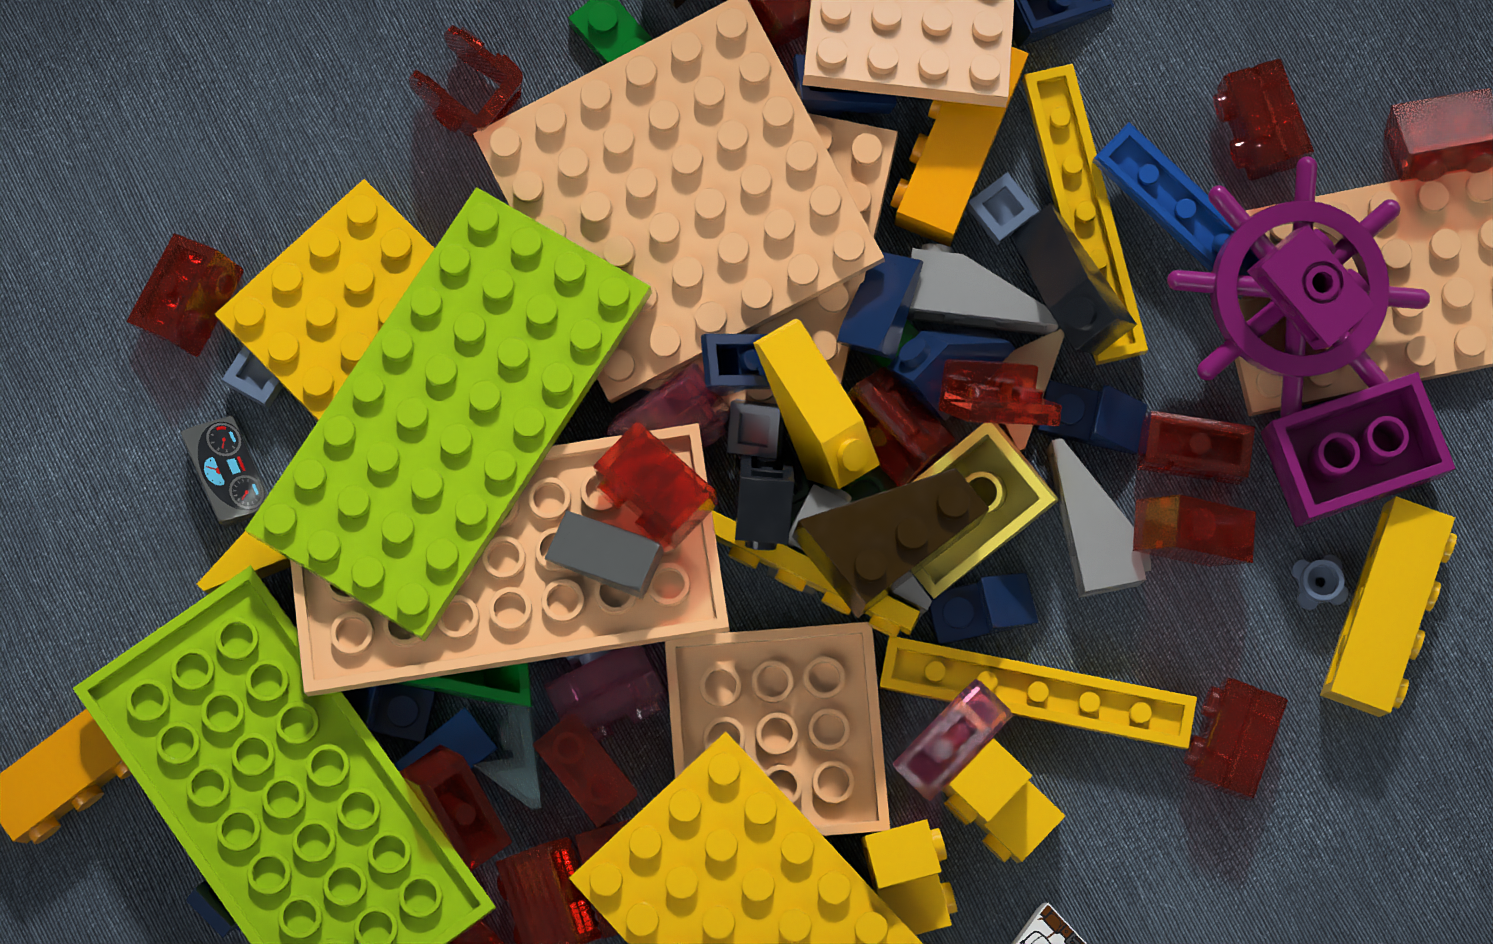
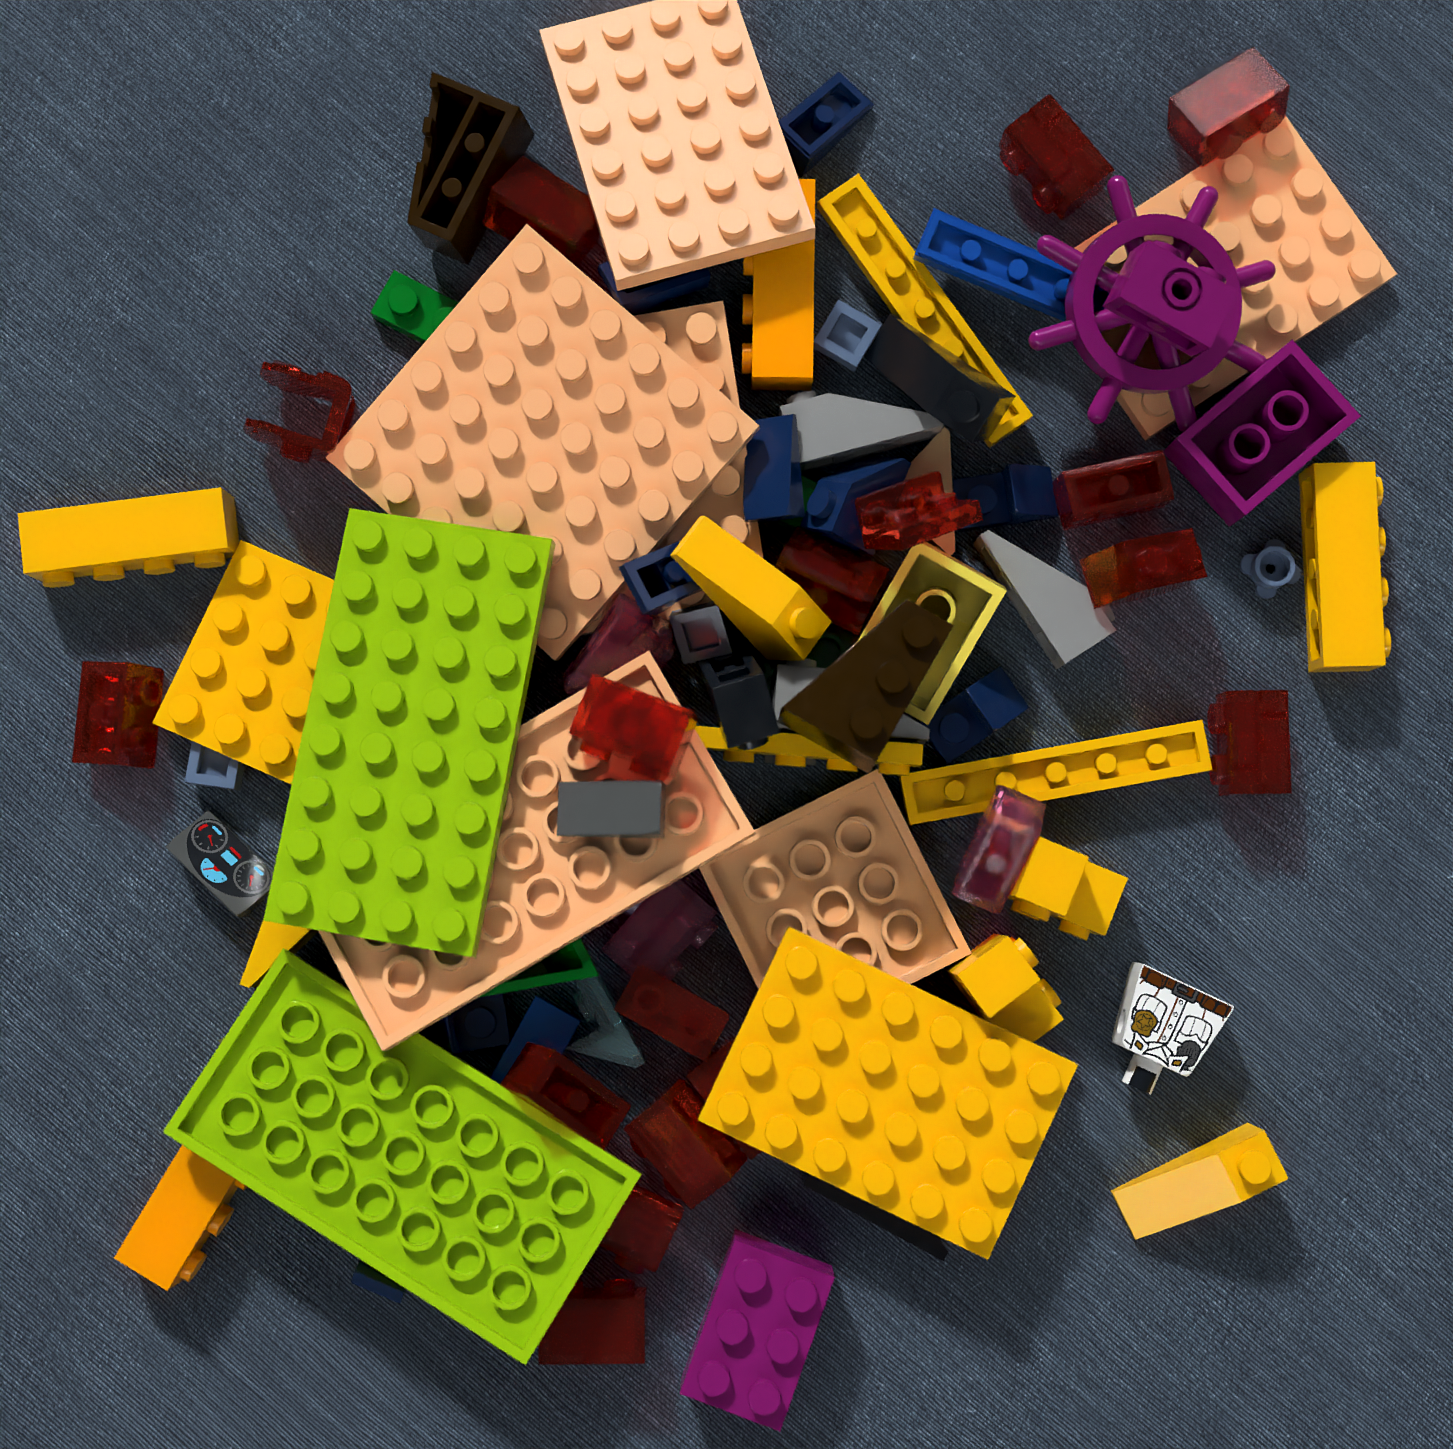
camera: 20 degrees left, 5 degrees up
none -> yellow brick [17,487,239,588]

